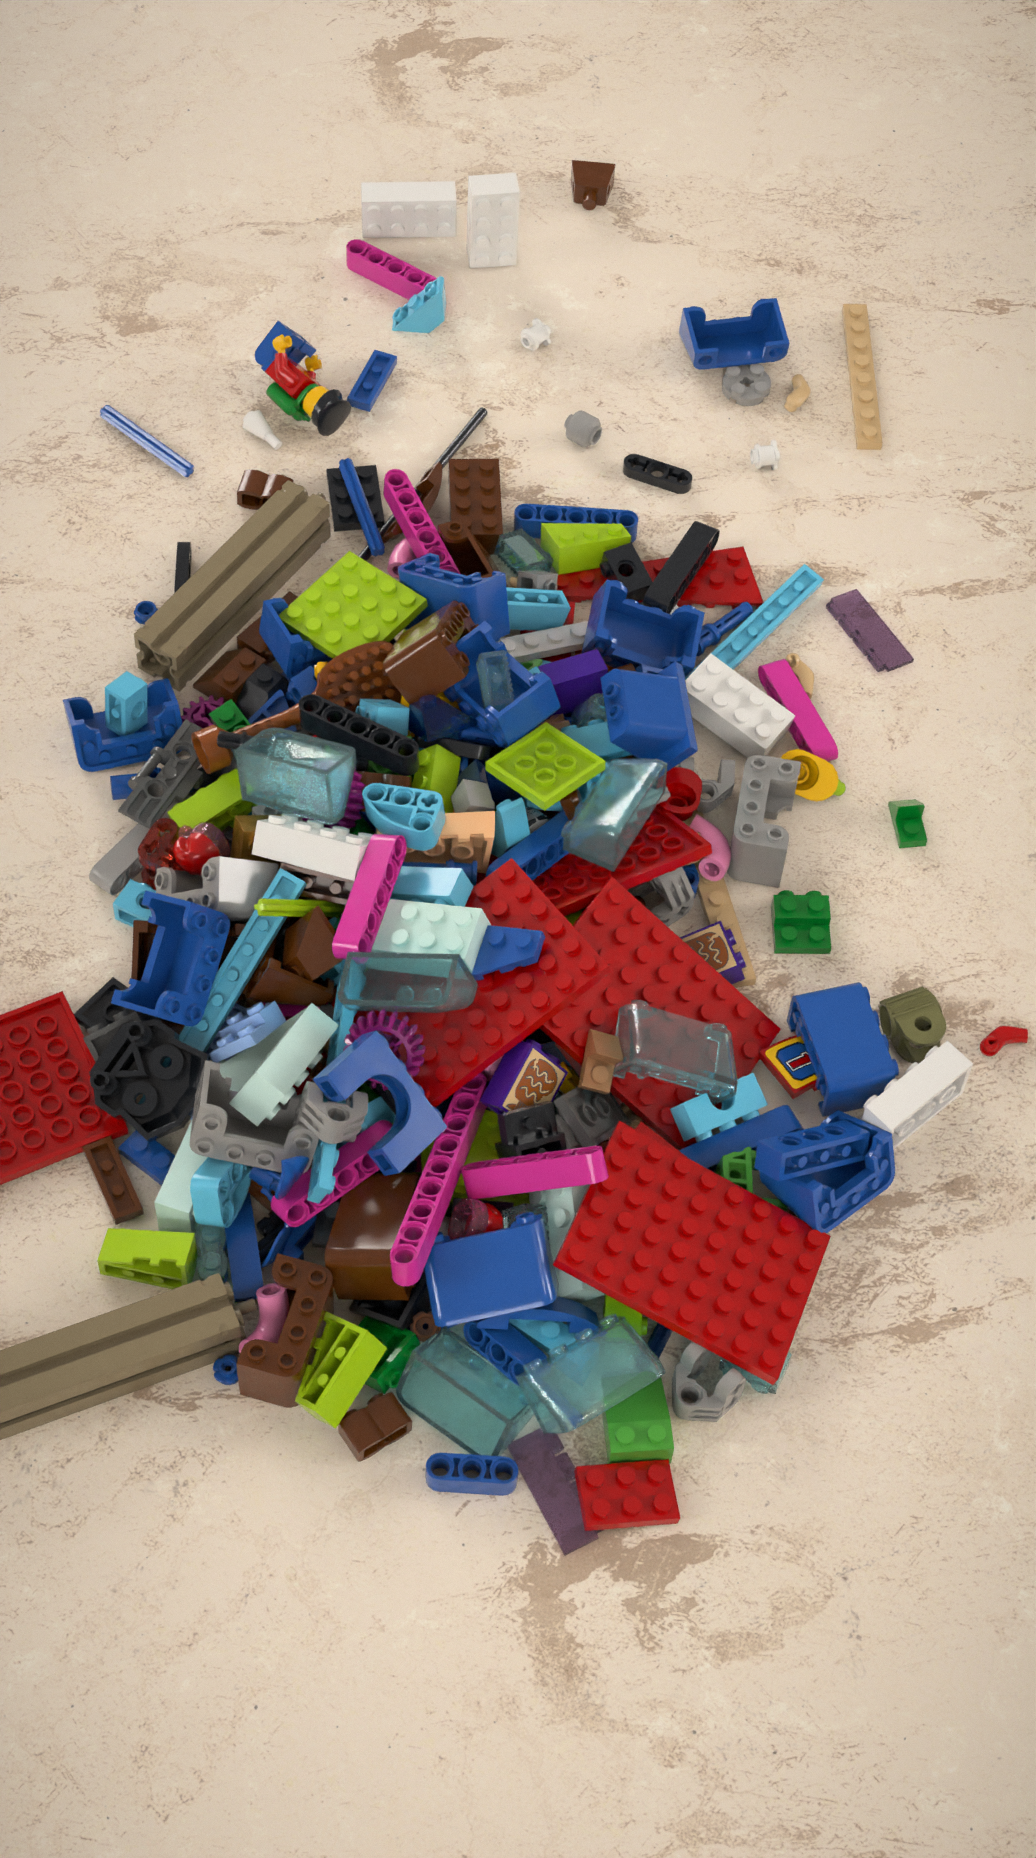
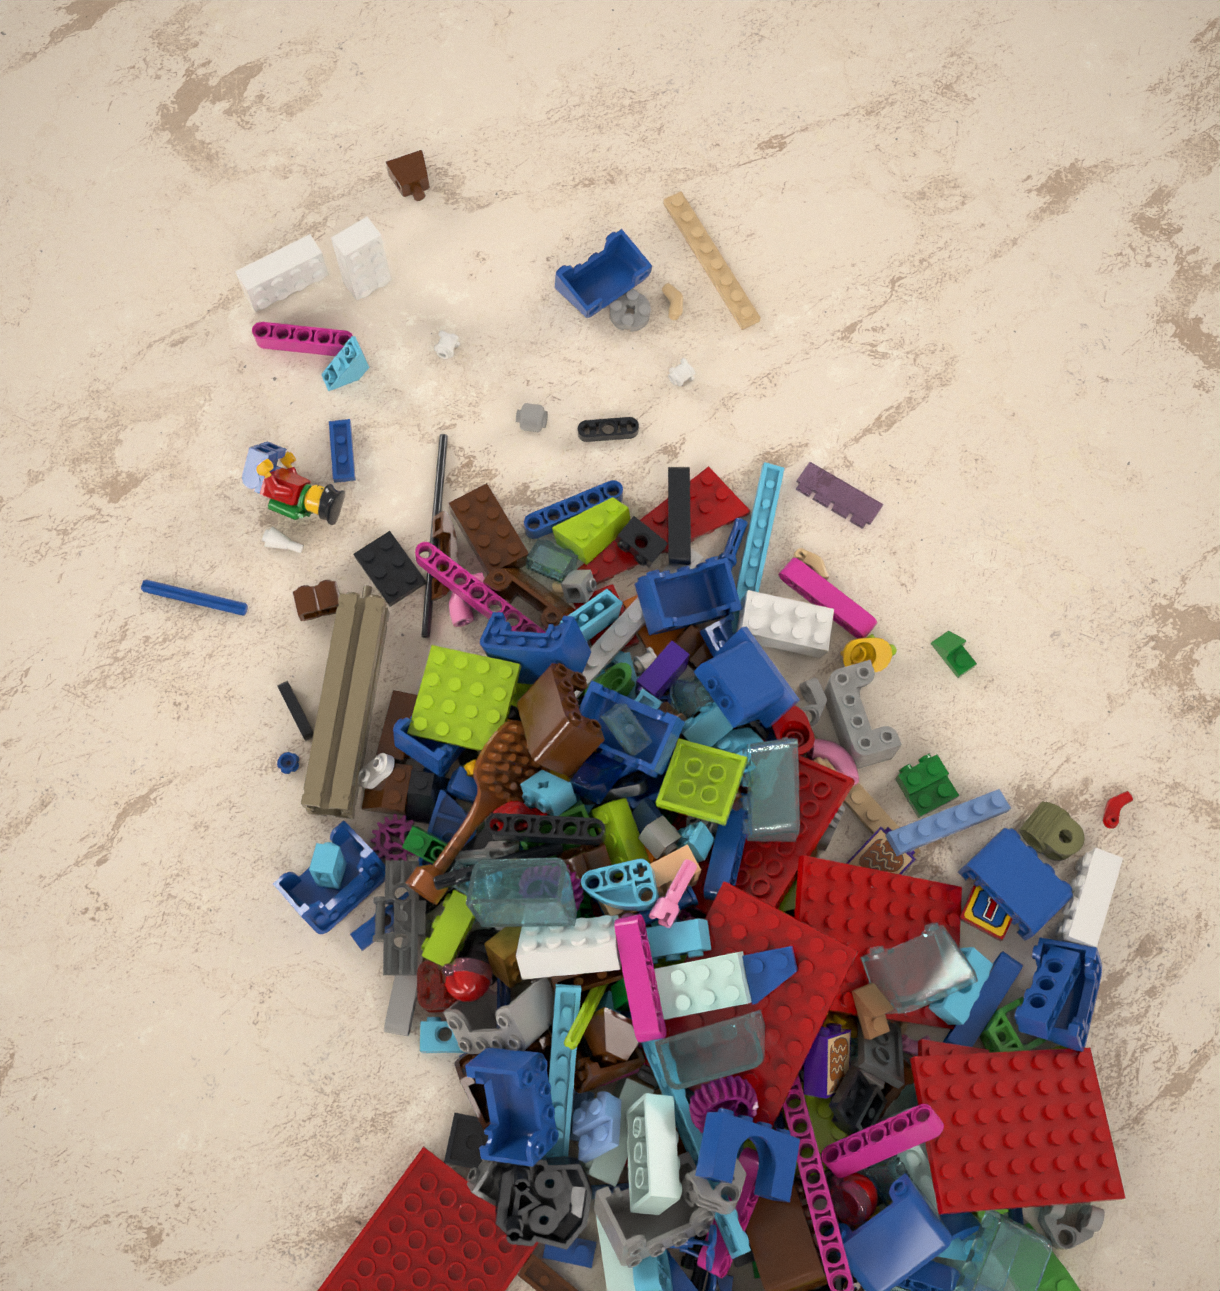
camera: 25 degrees left, 15 degrees up
blue axle [339,458,385,557] -> none
none -> white plate [358,753,395,789]
none -> bright pink piece [649,859,697,928]
none -> medium blue plate [885,789,1011,856]

